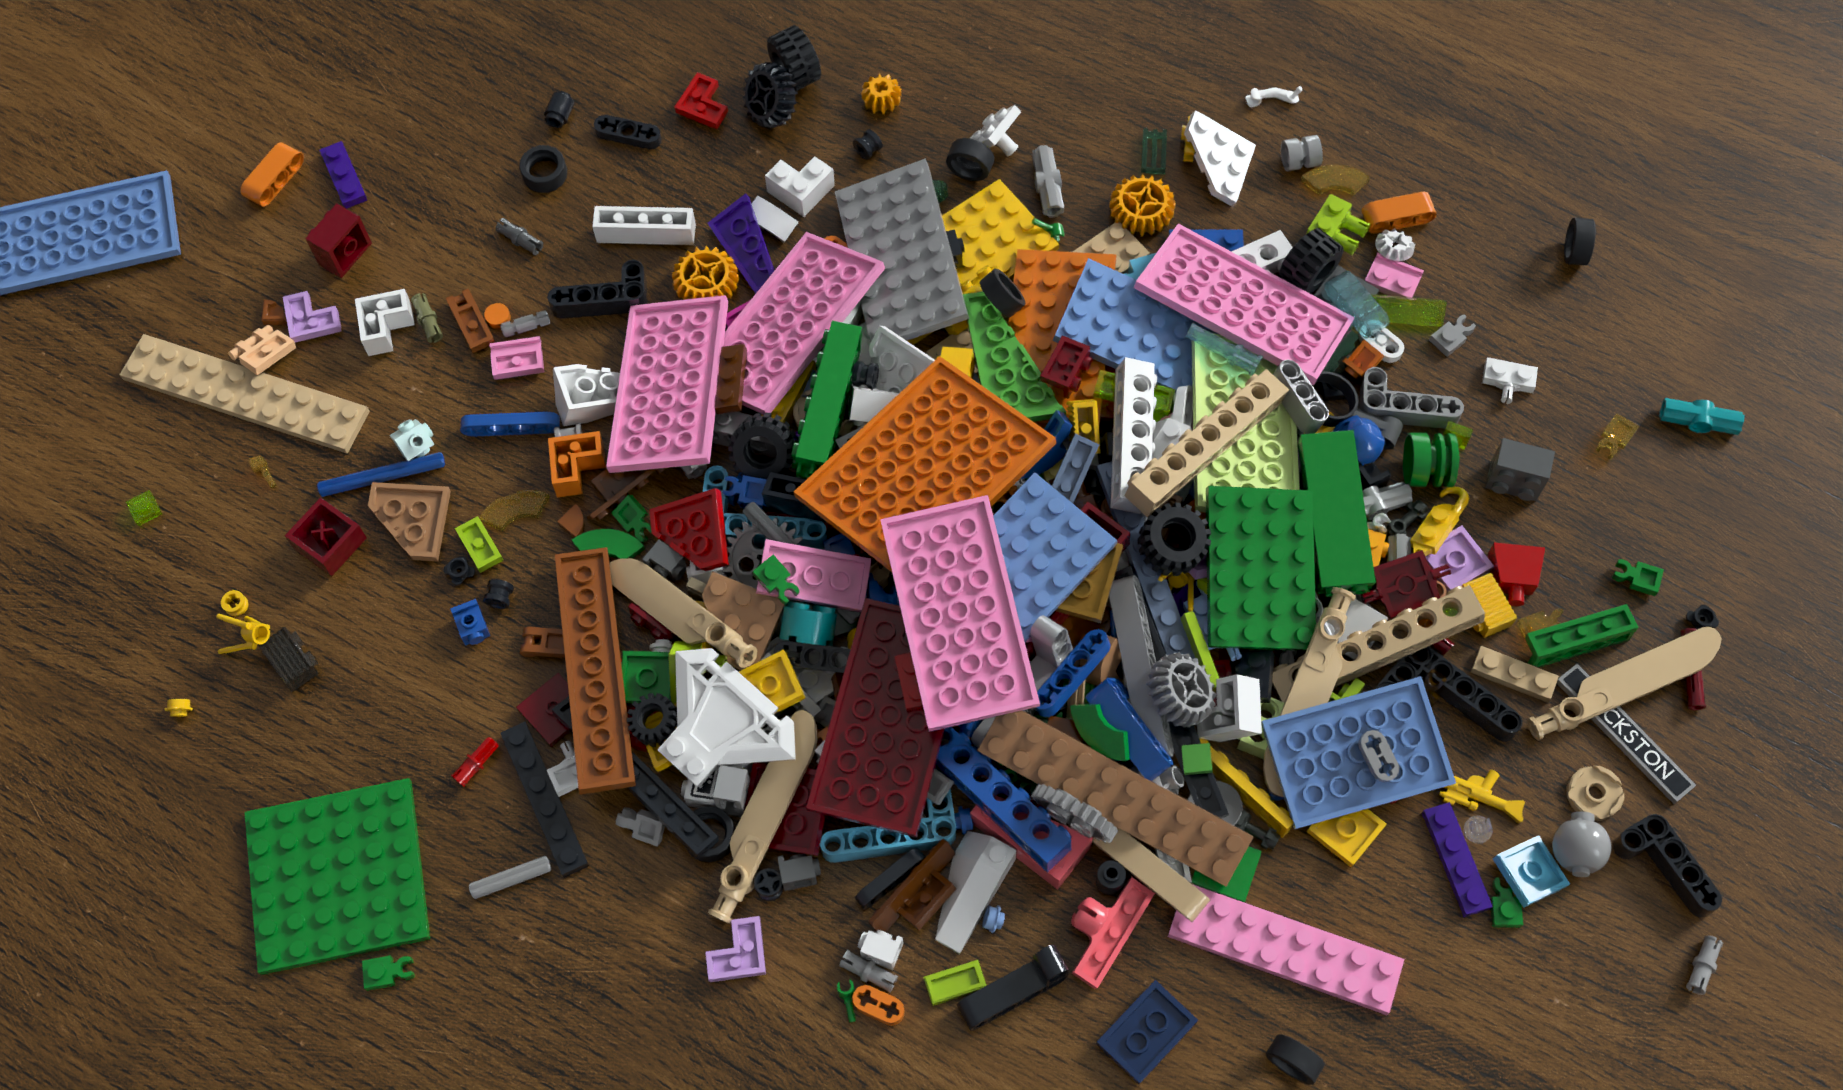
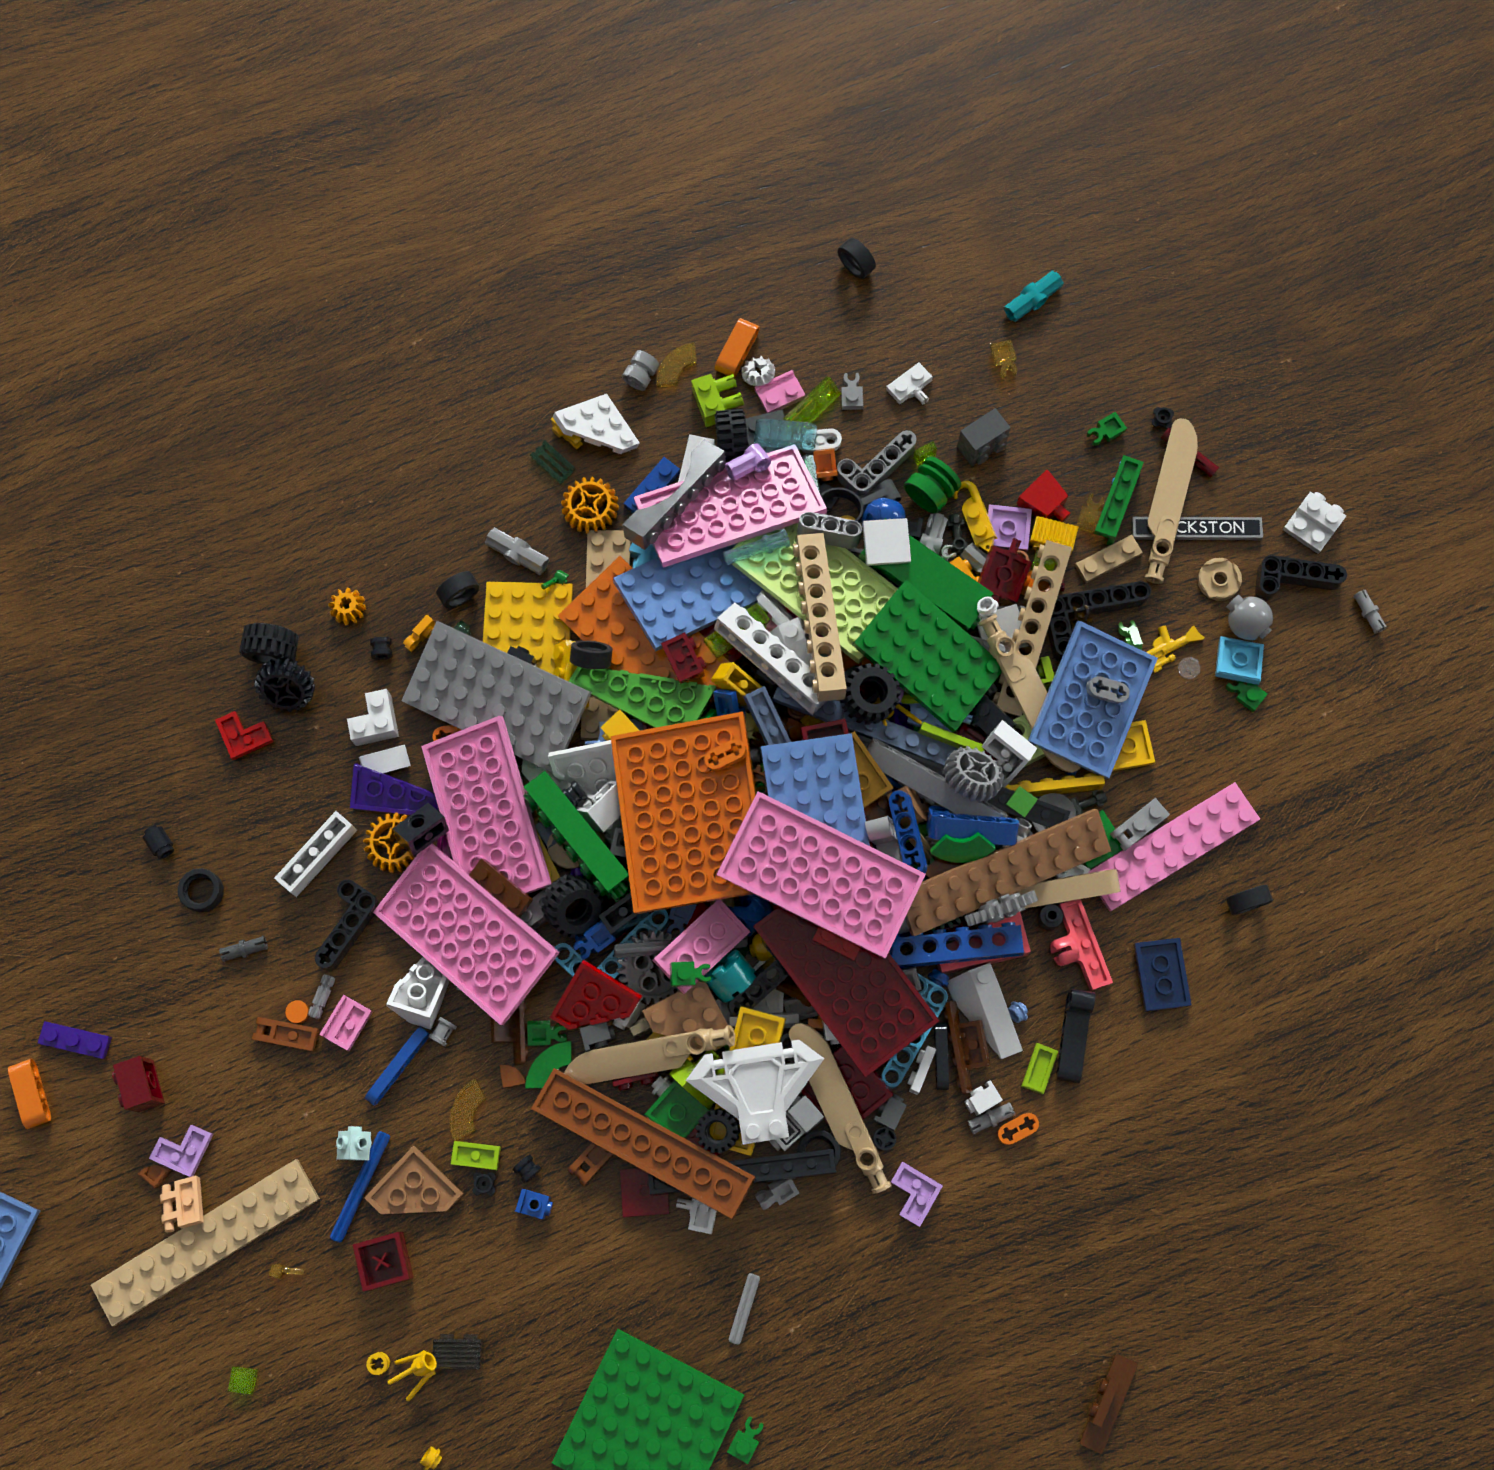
camera: 50 degrees left, 10 degrees up
white brick [355,289,415,356] -> none
olive pin [411,293,443,343] -> none
red axle [451,737,499,787] -> none
black plate [500,722,589,878] -> none
orange brick [548,431,606,498] -> none
black beam [594,115,662,149] -> none
green hand [837,979,856,1023] -> none
white plate [970,105,1021,157] -> none
white piece [1245,86,1302,107] -> none
dark purple plate [1422,802,1493,917] -> none
none -> black brick [393,803,449,857]
none -> light orange plate [403,615,435,652]
none -> arch [622,439,726,550]
none -> orange beam [704,739,747,772]
none -> lavender piece [725,443,771,480]
none -> white tile [862,518,911,566]
none -> white plate [907,1046,936,1095]
none -> white plate [977,597,999,618]
none -> light grey plate [1110,798,1170,851]
none -> plate [1118,620,1143,650]
none -> white plate [1283,492,1346,554]

